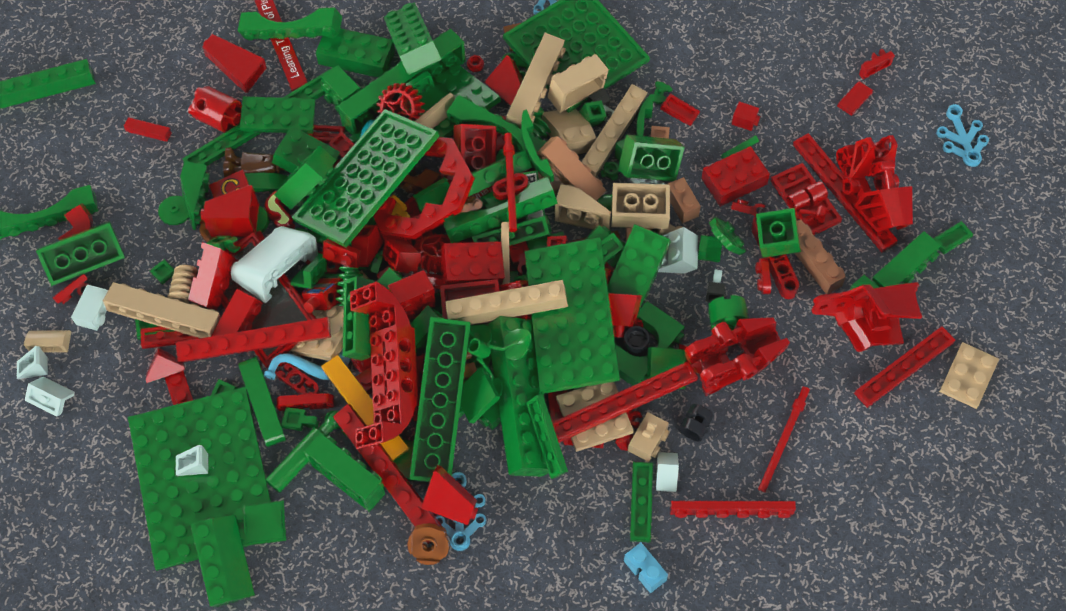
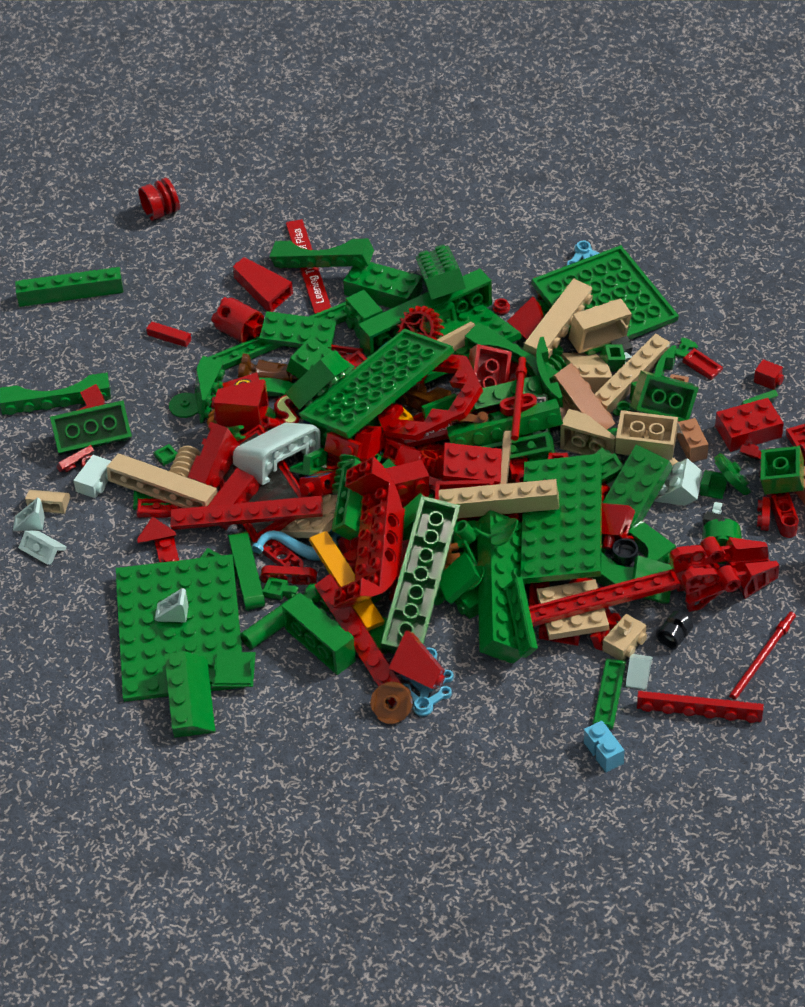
camera: 10 degrees right, 15 degrees down
none -> red pin [260,416,283,429]

